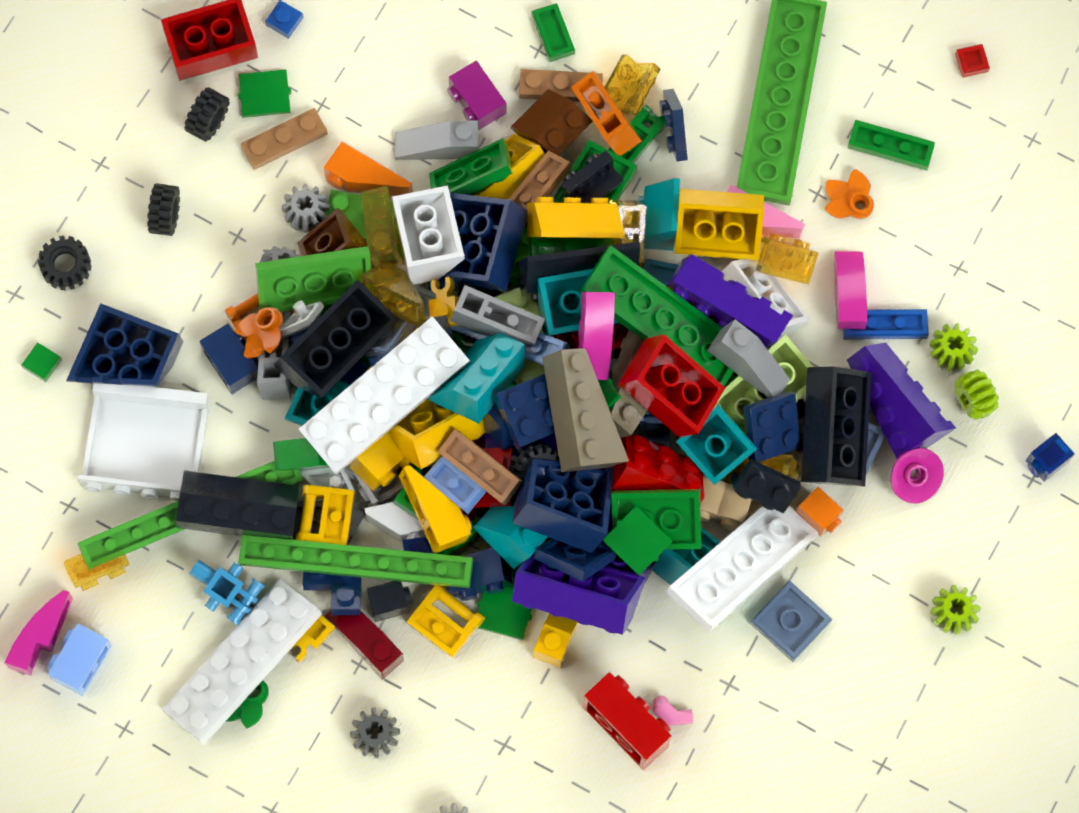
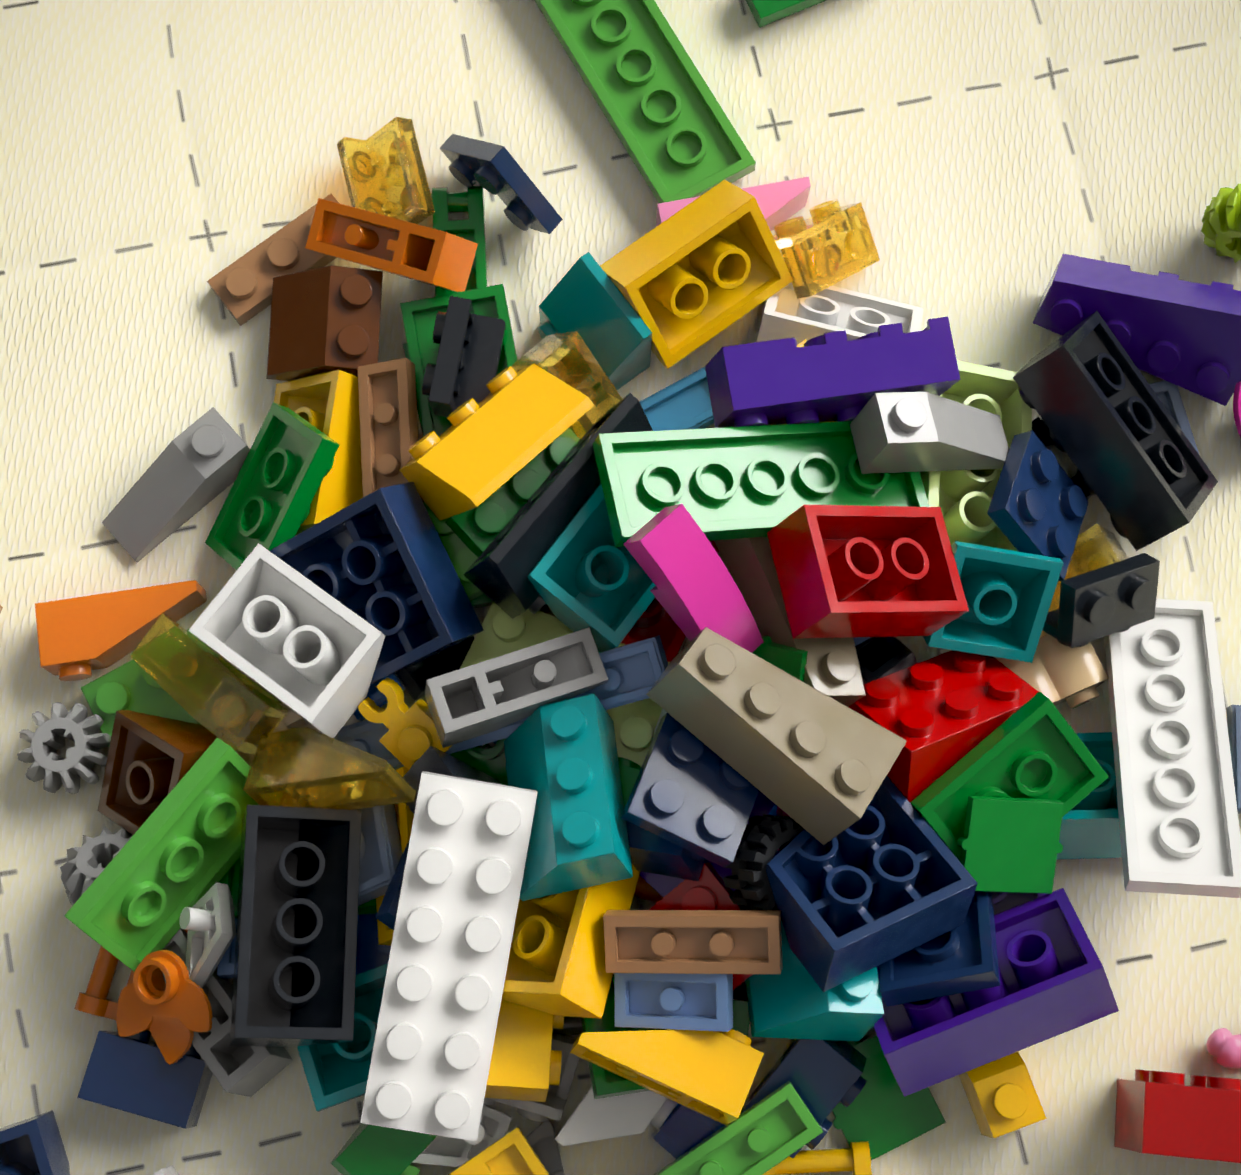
camera: 40 degrees left, 5 degrees up
magenta brick [447,60,507,130] -> none
green tile [531,3,575,62] -> none
orange brick [796,487,843,537] -> none
orange plate [825,169,874,219] -> none
dark pink slope [834,251,868,329] -> none
blue tile [843,309,929,340] -> none
lime gear [929,323,978,372] -> none

